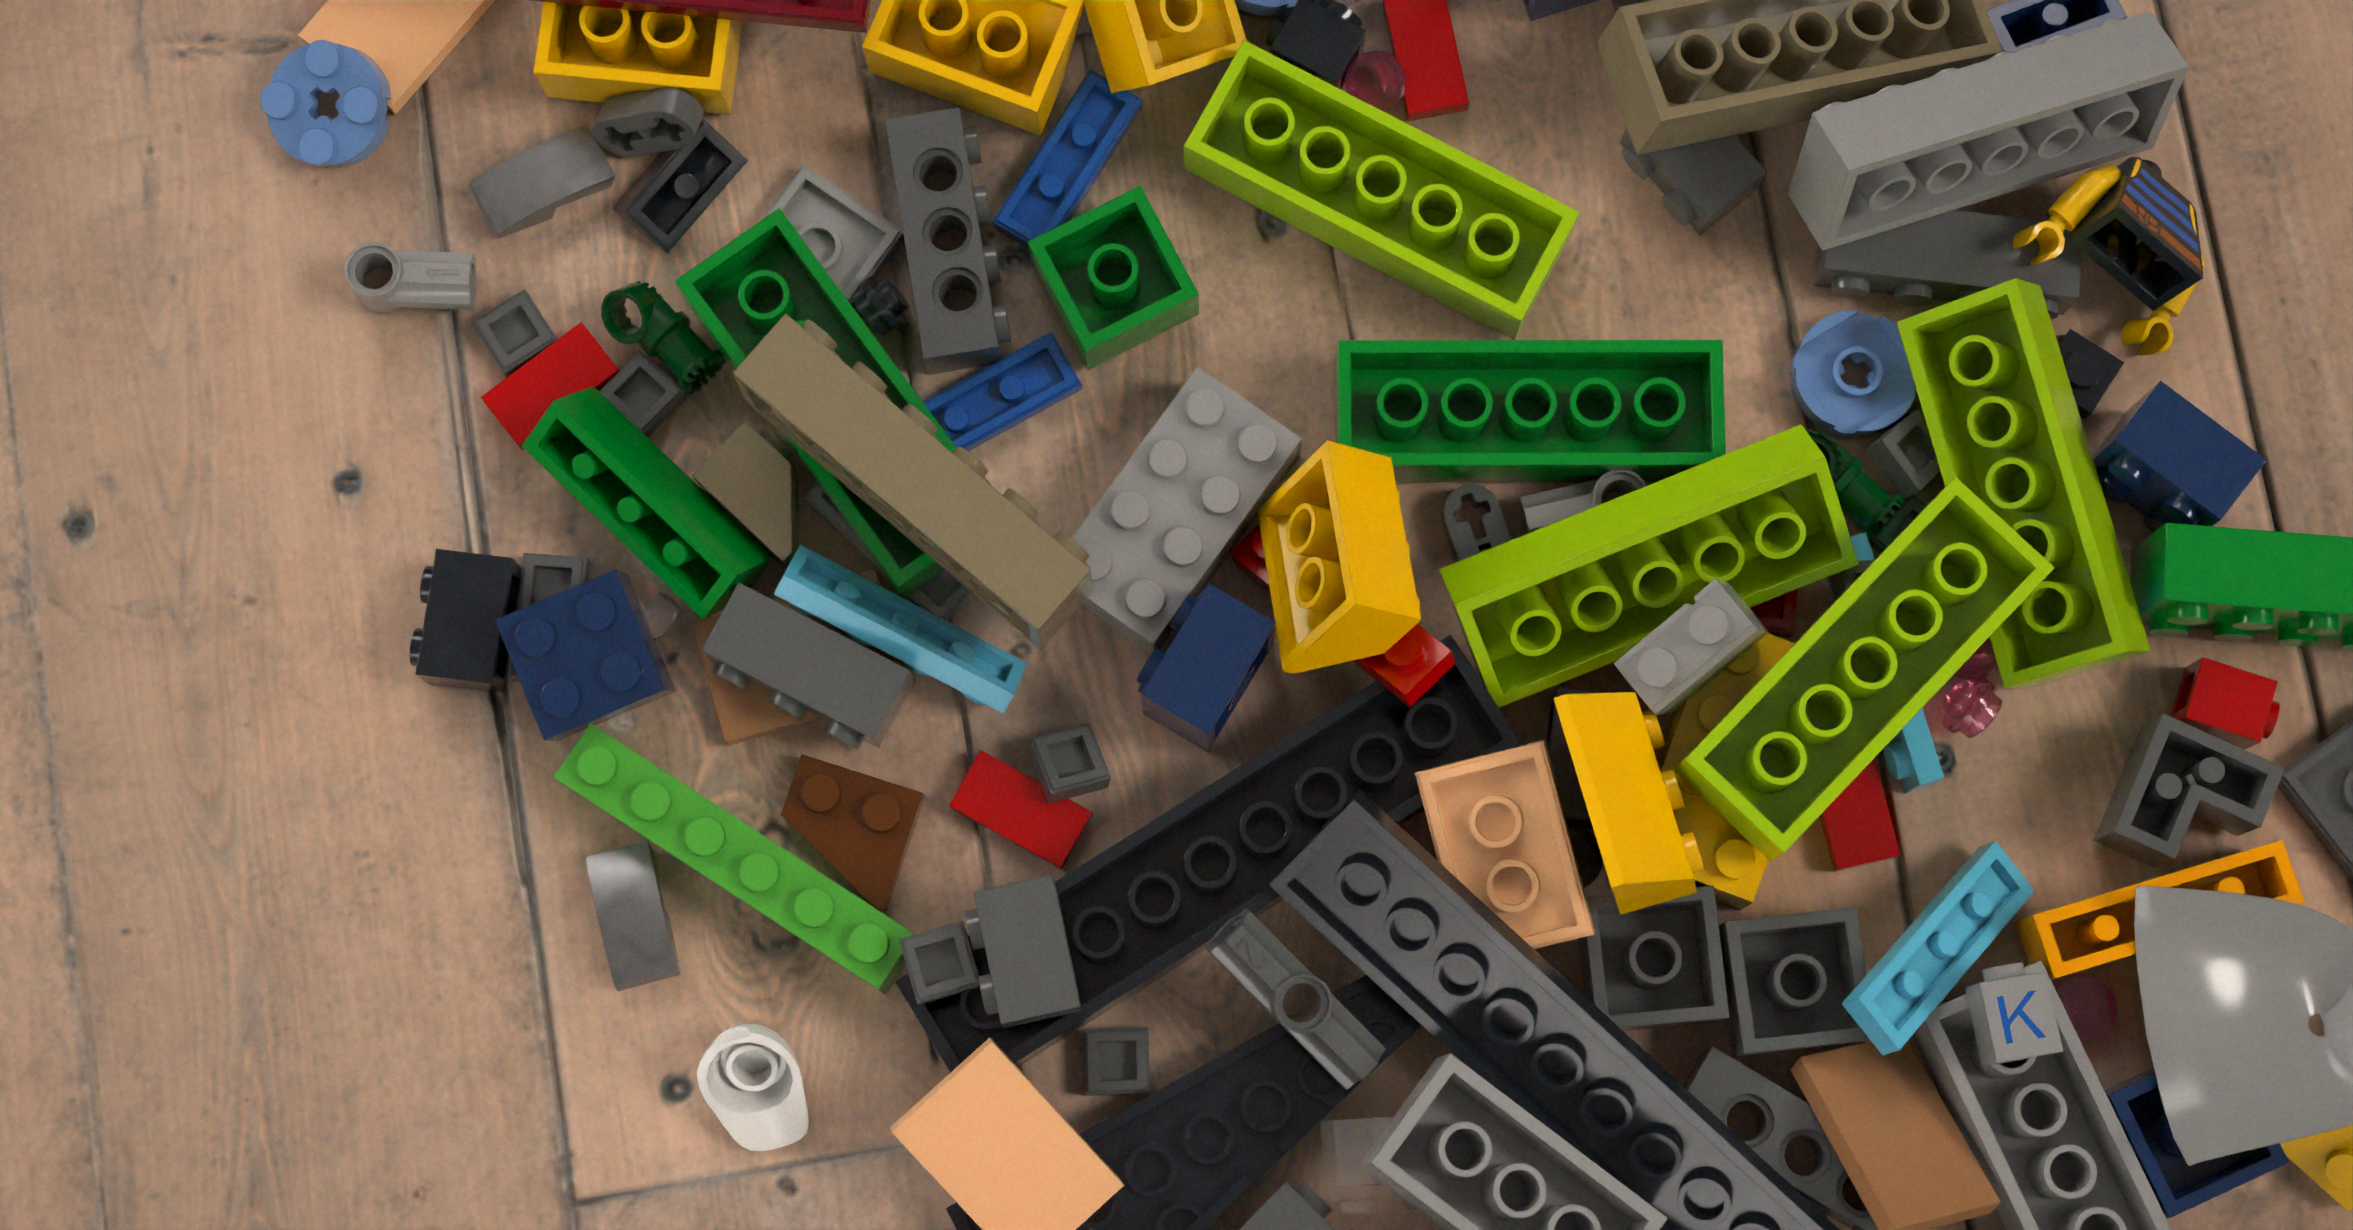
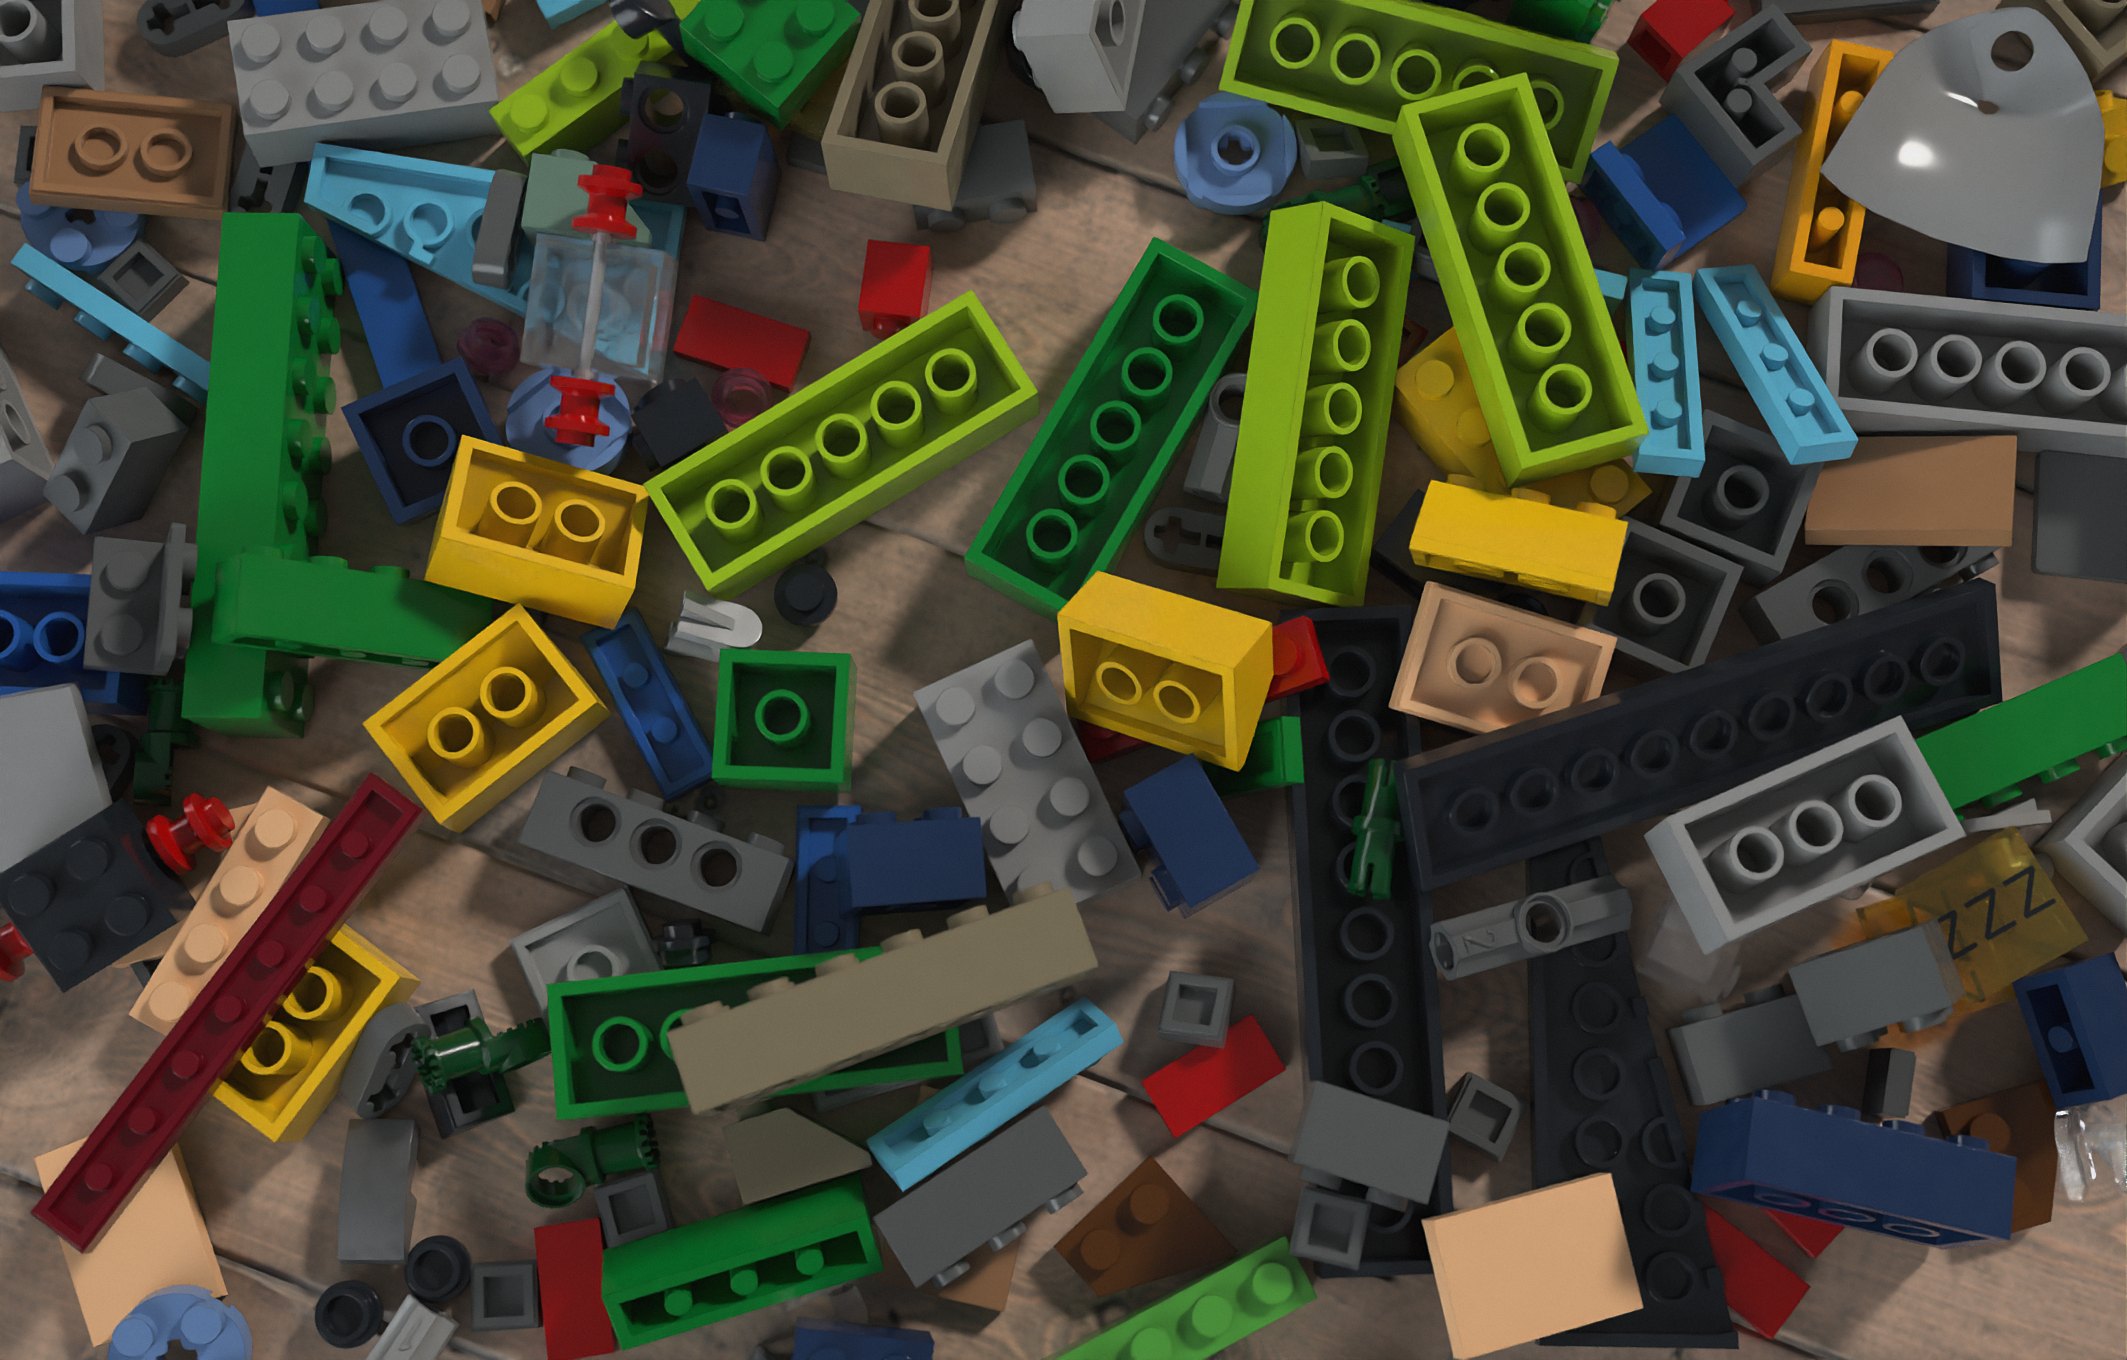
camera: 60 degrees left, 0 degrees up
light grey brick [1614,578,1769,716] -> none
light grey brick [1965,962,2063,1066] -> none
none -> black plate [315,1280,384,1349]
none -> black plate [404,1235,473,1303]
none -> dark green connector [411,1016,552,1095]
none -> light grey piece [662,590,762,663]
none -> black plate [774,564,838,627]
none -> dark blue brick [834,807,987,918]
none -> red brick [858,239,934,341]
none -> green tile [1202,716,1304,801]
none -> dark green pin [1347,759,1405,899]
none -> blue bracket [1575,114,1747,272]
none -> medium azure plate [1624,268,1705,478]

